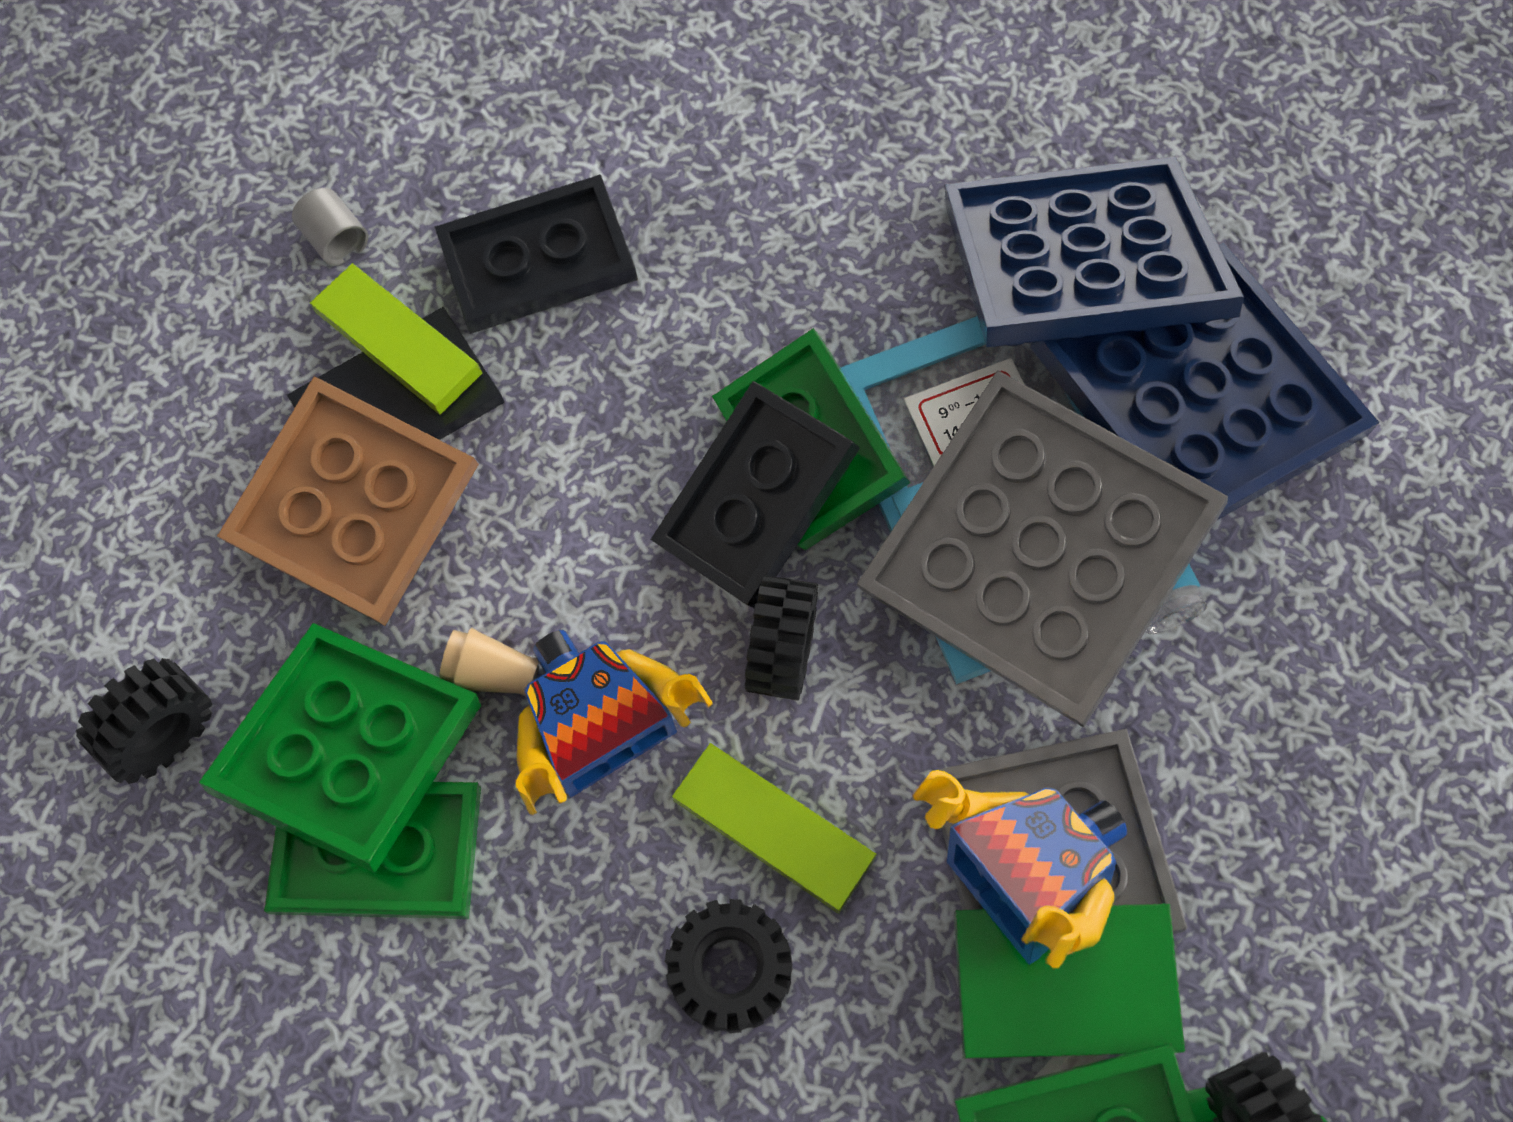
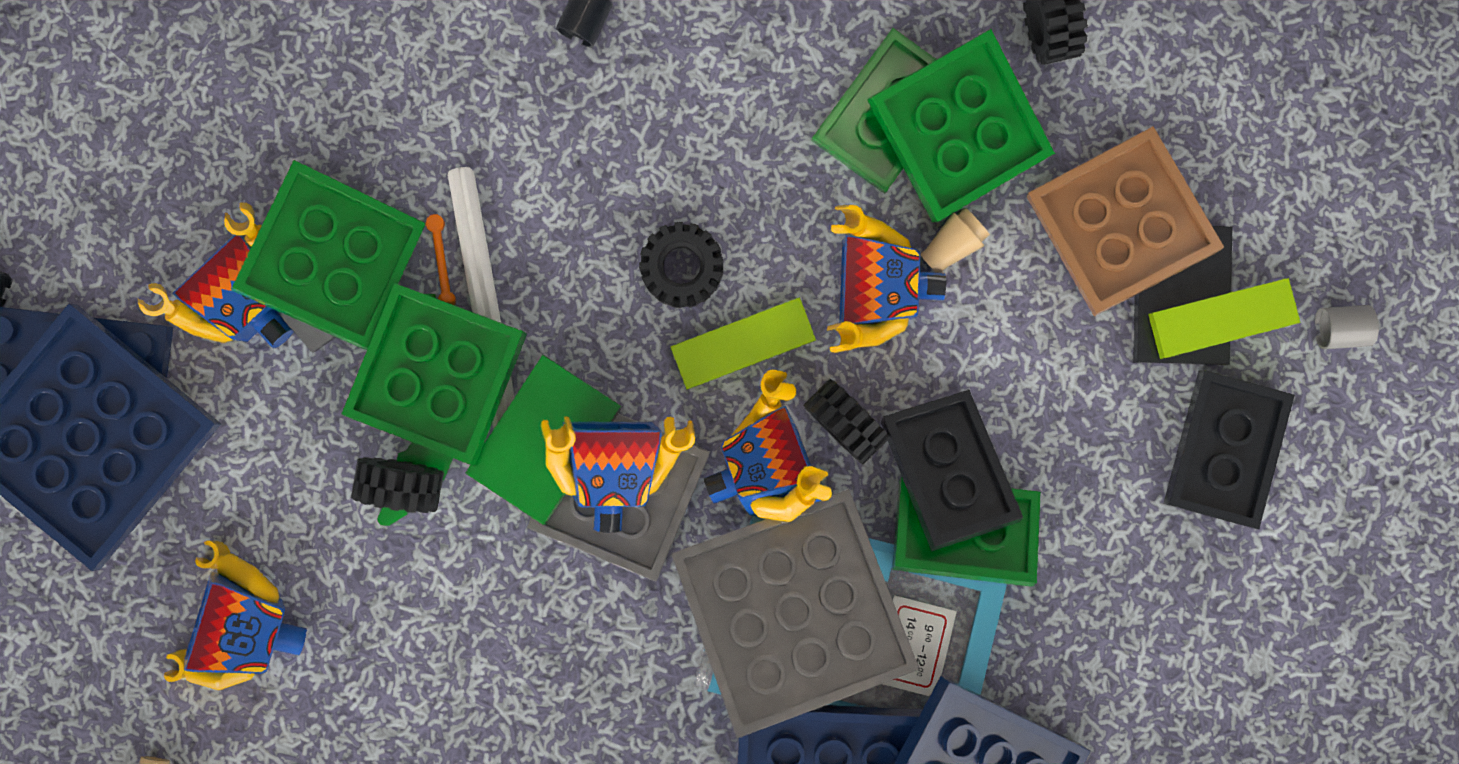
camera: 115 degrees right, 20 degrees up
none -> torso [704,369,832,522]

